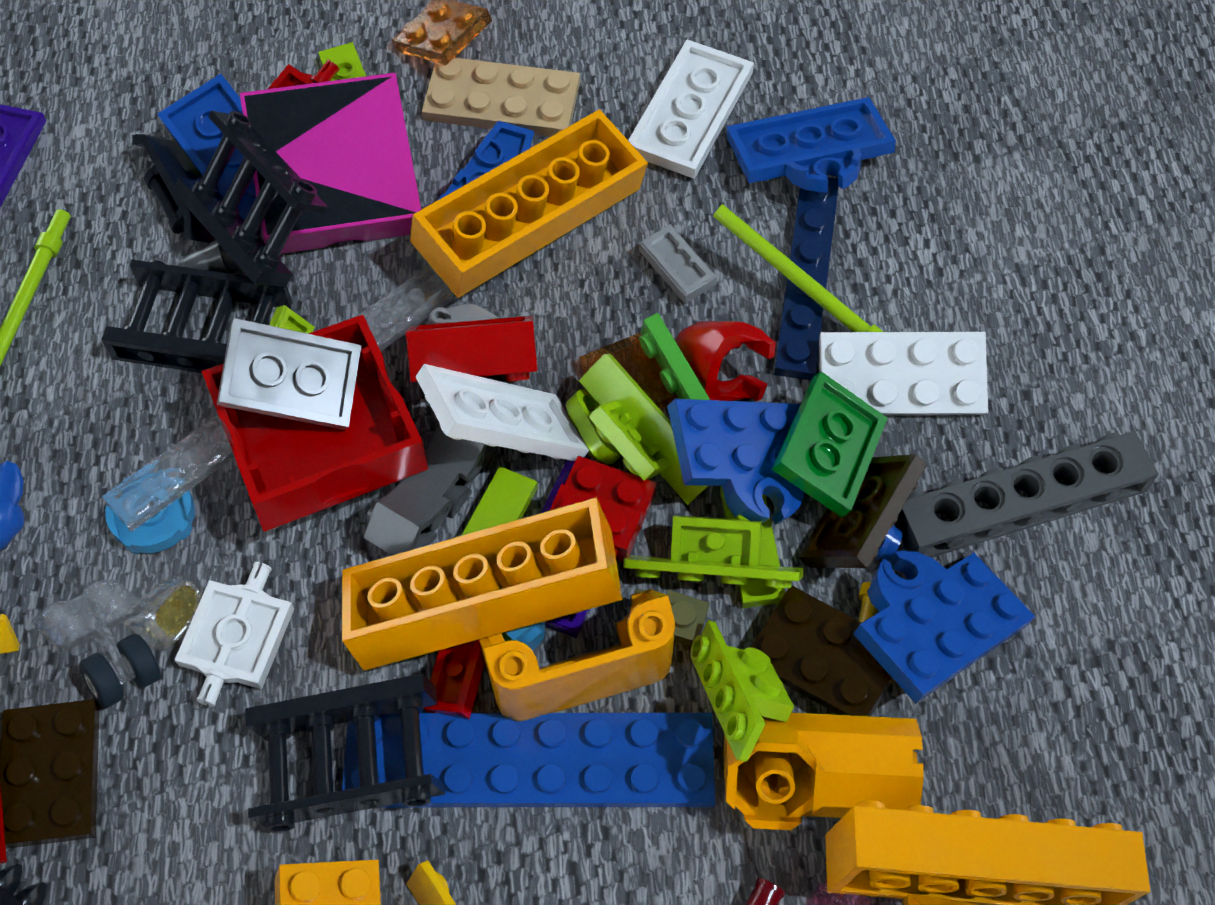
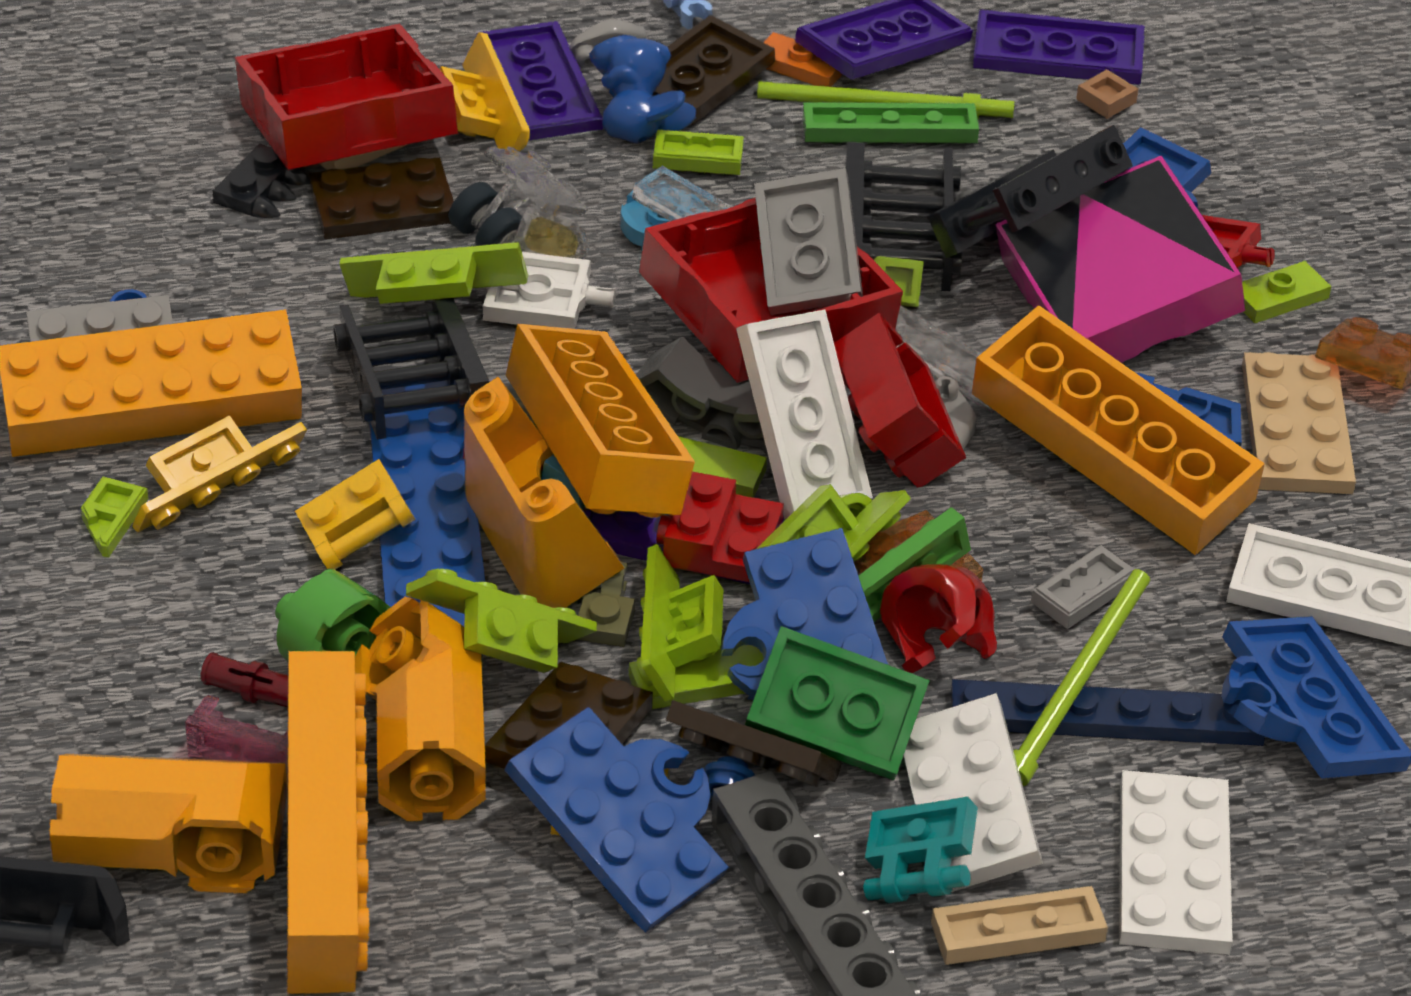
camera: 80 degrees right, 20 degrees down
none -> bright green brick [275,569,390,662]
none -> yellow plate [295,459,416,570]
none -> lime bracket [339,242,529,304]
none -> lime plate [653,130,744,175]
none -> bright green plate [802,102,979,143]
none -> teal plate [863,796,978,903]
none -> tan plate [931,886,1108,965]
none -> medium nougat plate [1076,70,1138,119]
none -> white plate [1119,770,1233,955]

